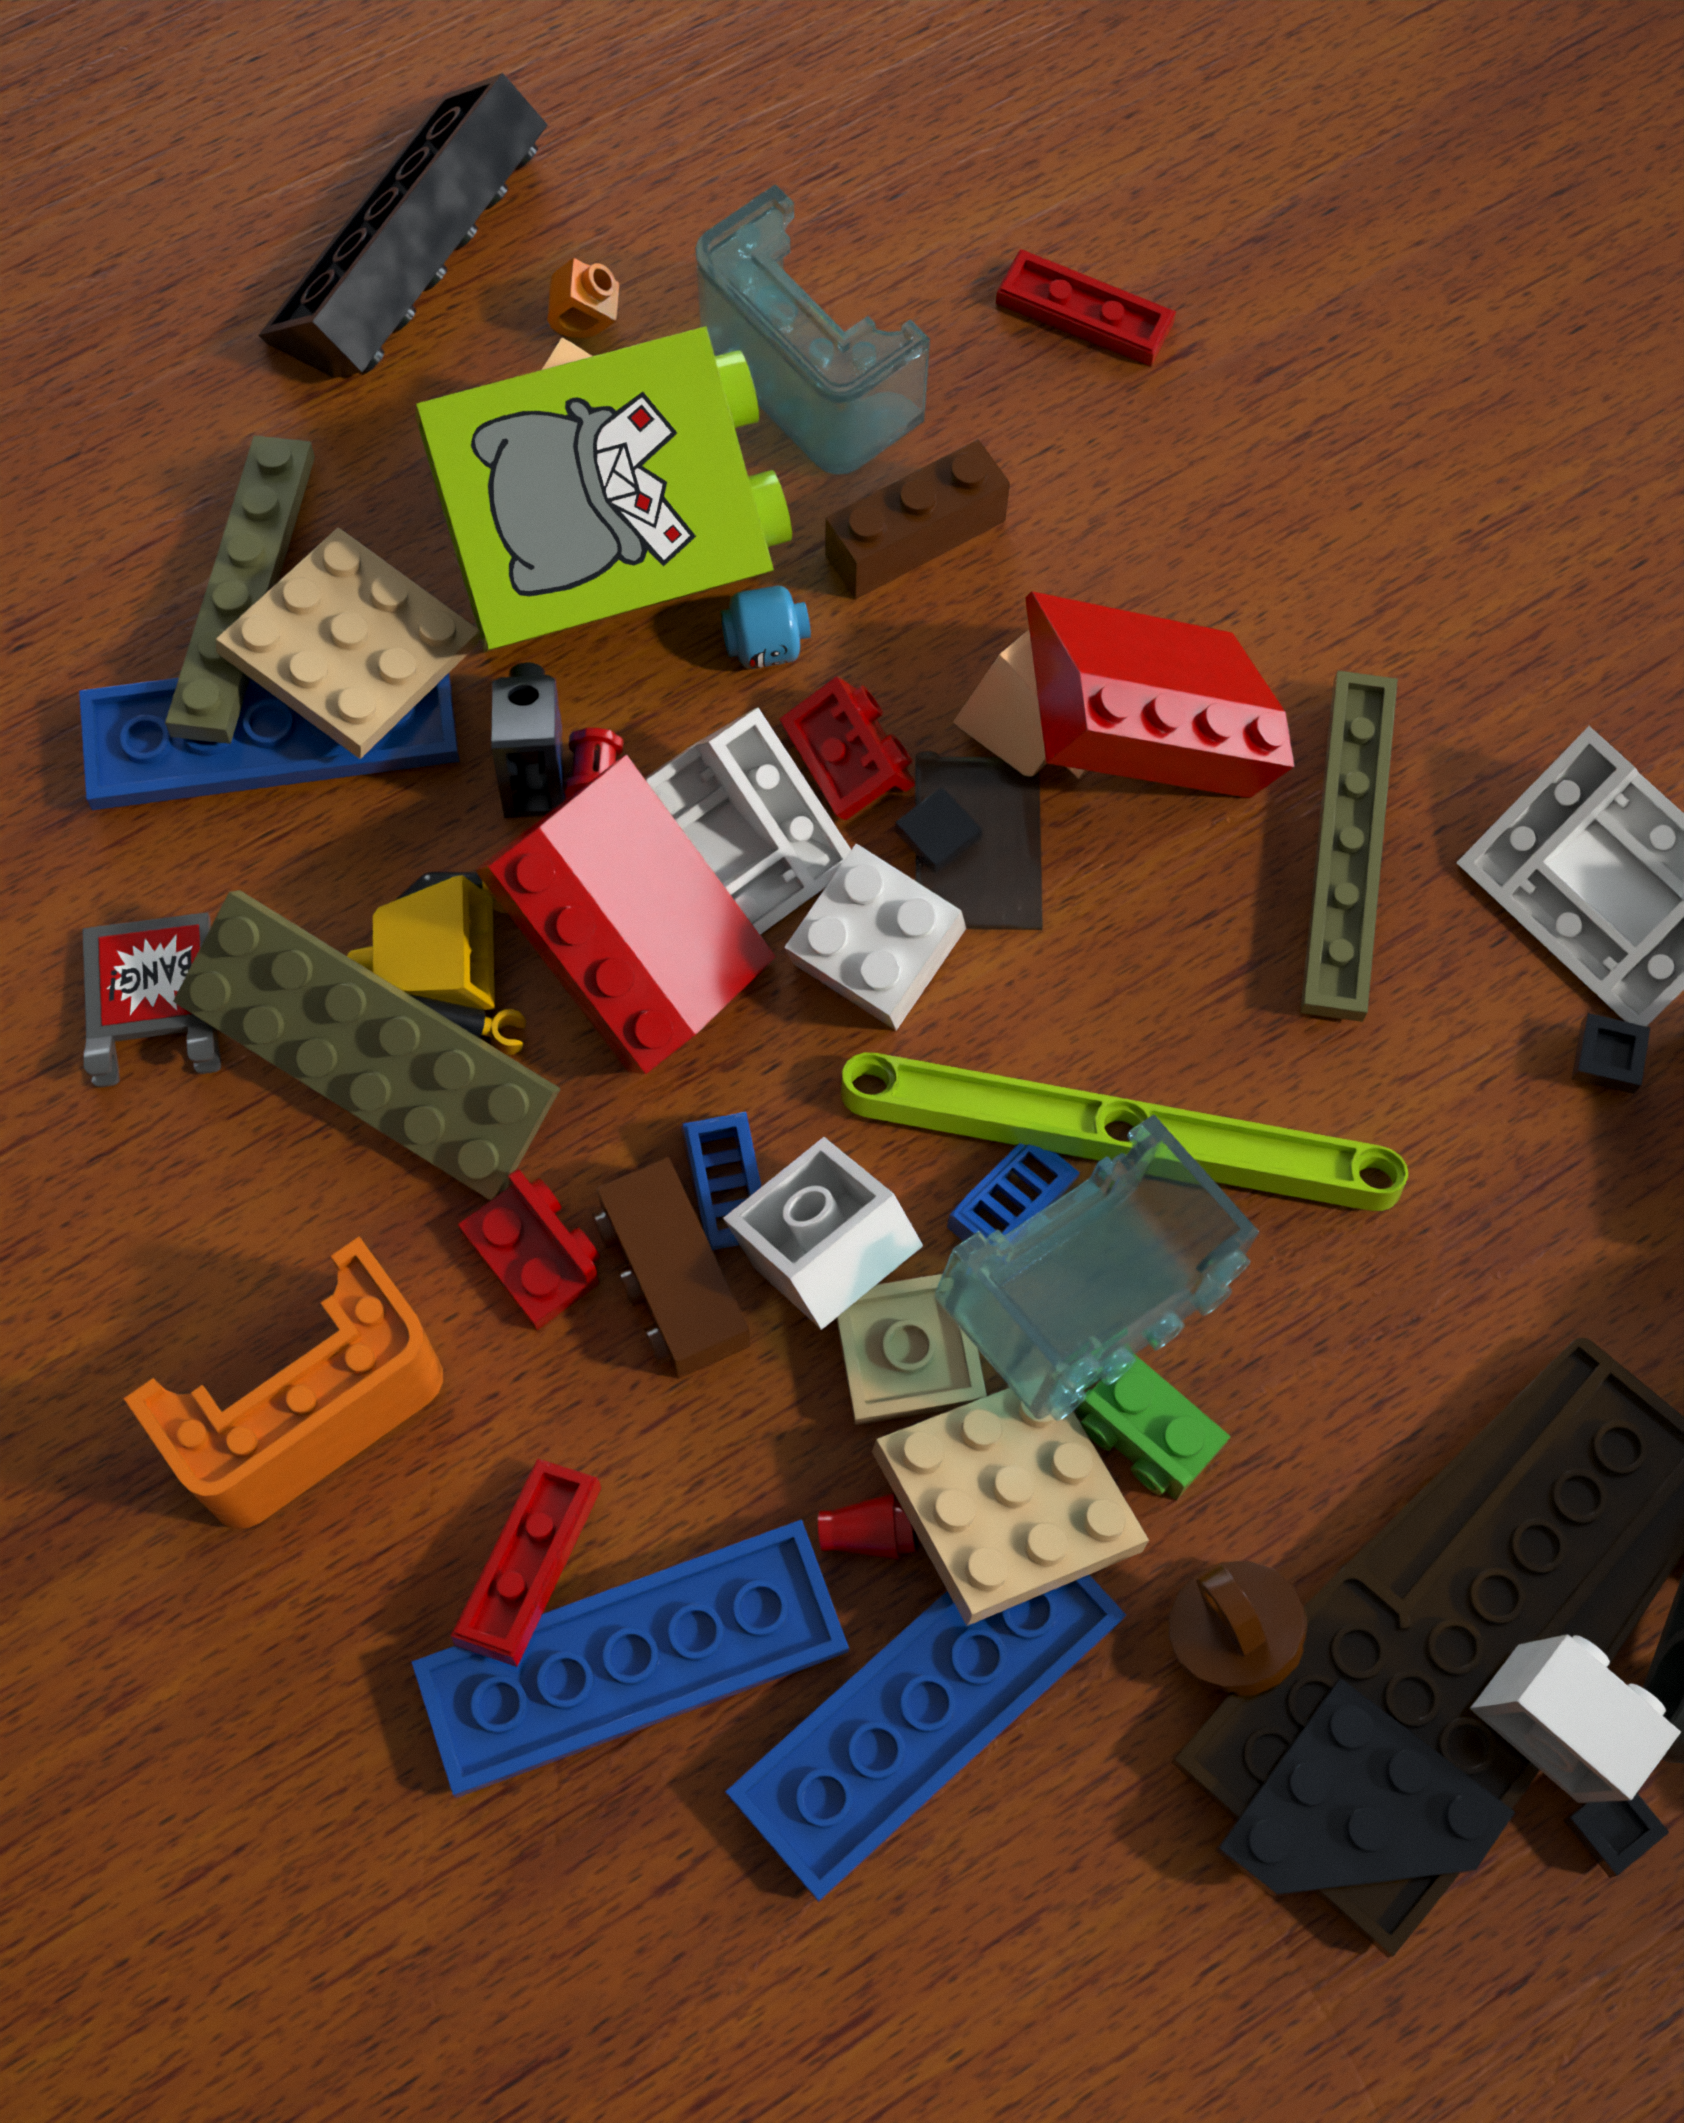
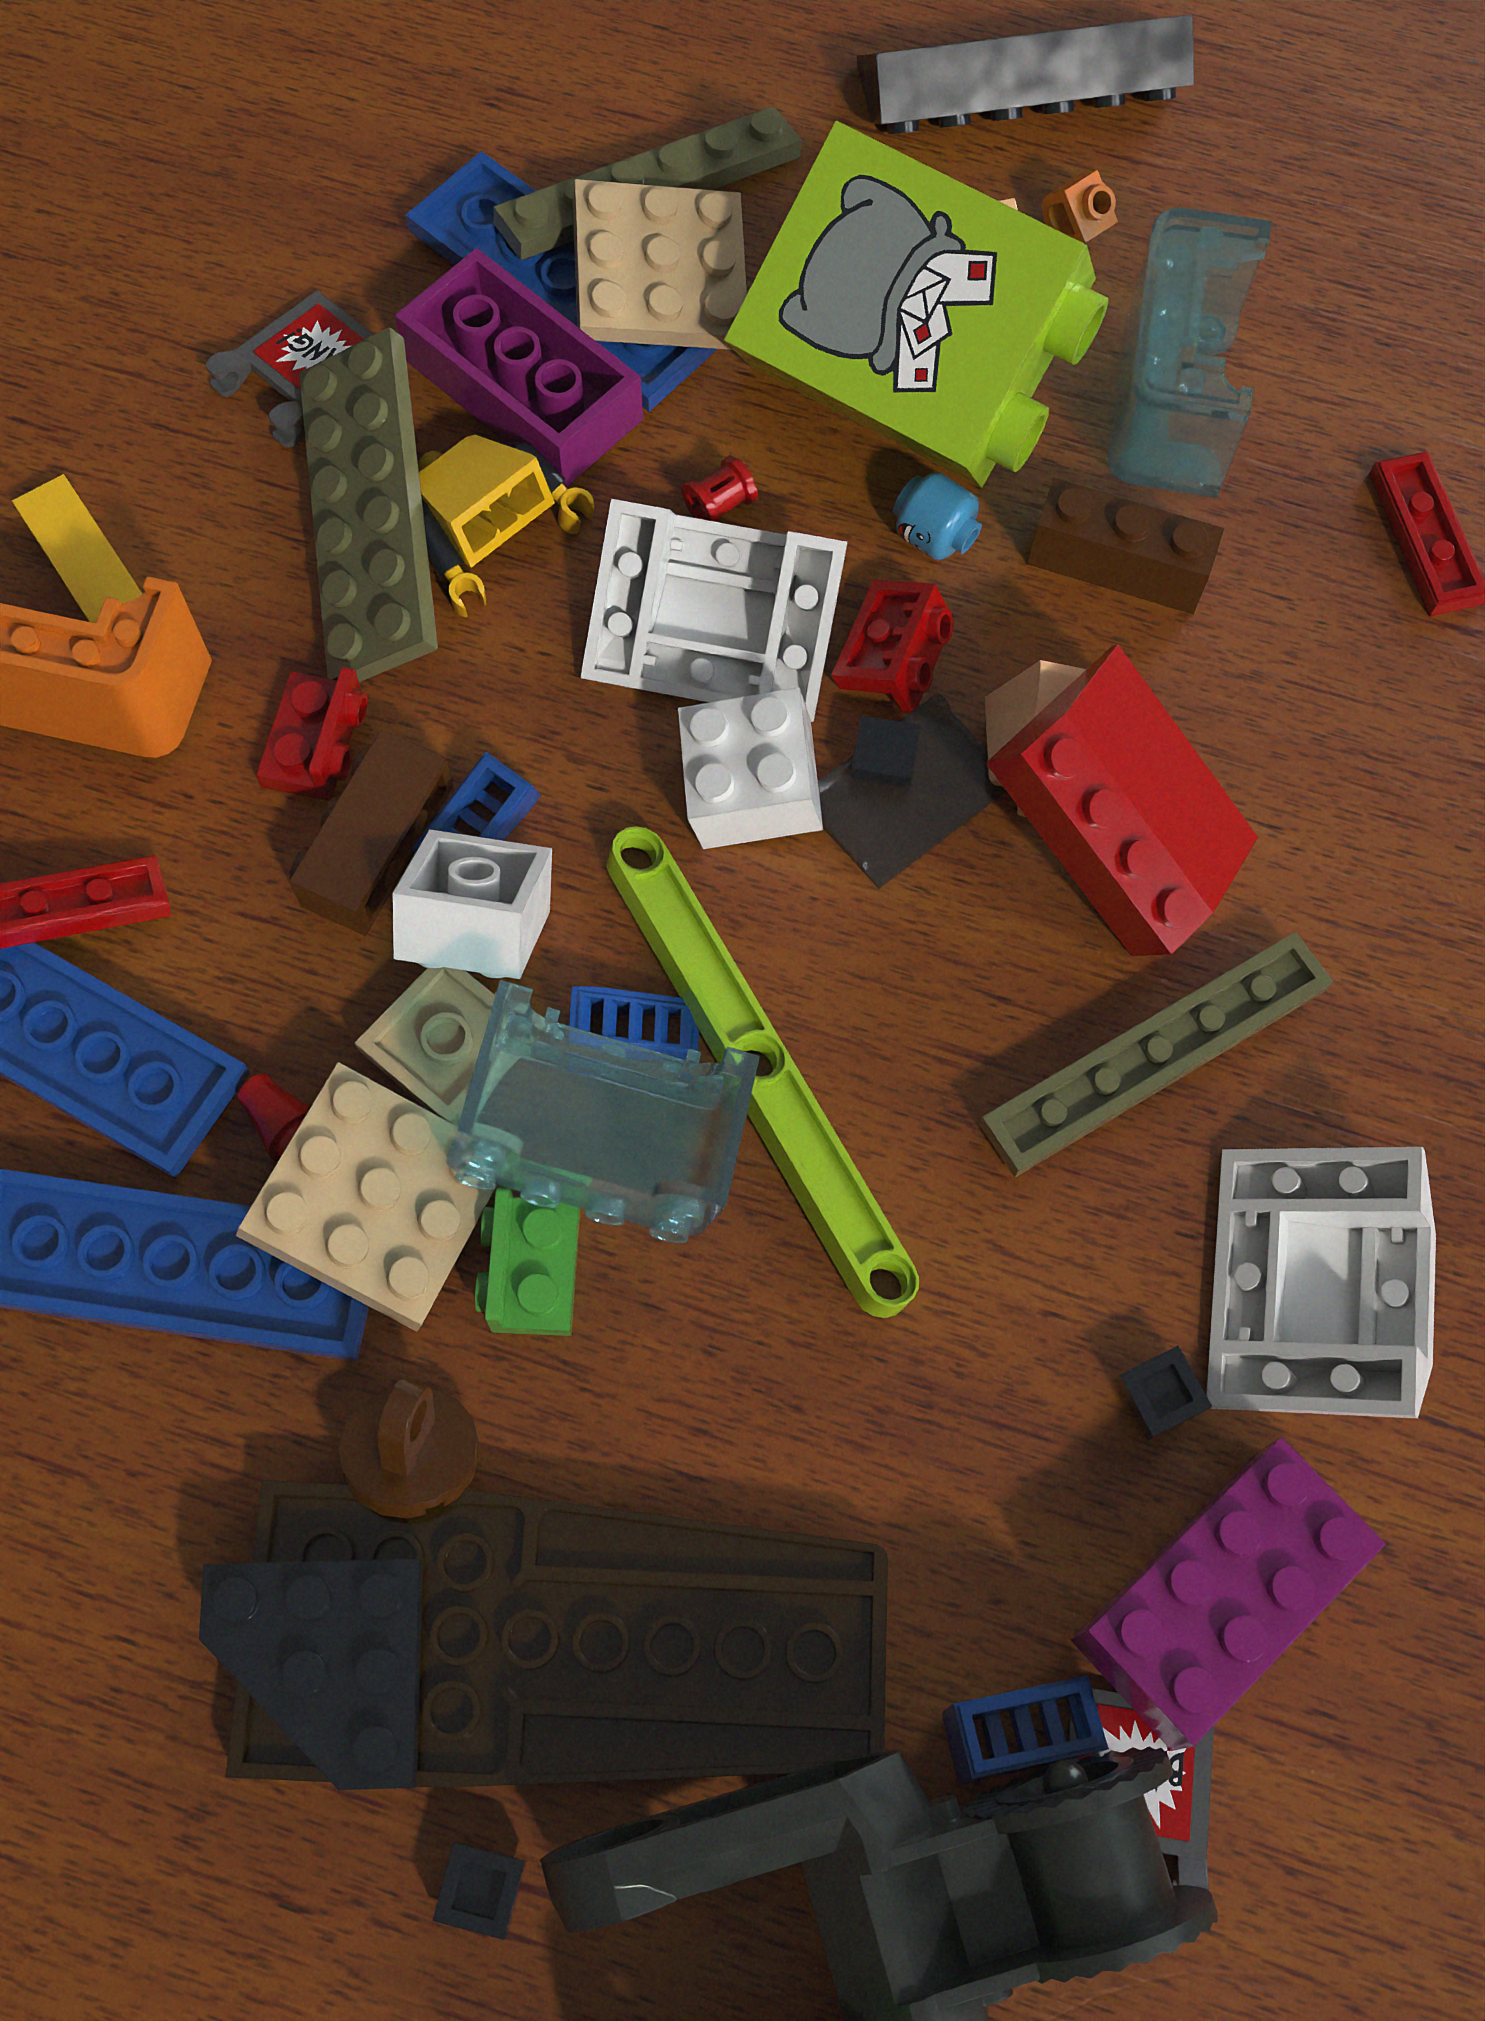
camera: 50 degrees right, 0 degrees up
slope [475,755,776,1074] -> none
black torso [491,662,565,818] -> none
white brick [1470,1634,1681,1803] -> none
none -> yellow tile [12,474,142,623]
none -> magenta brick [395,248,643,487]

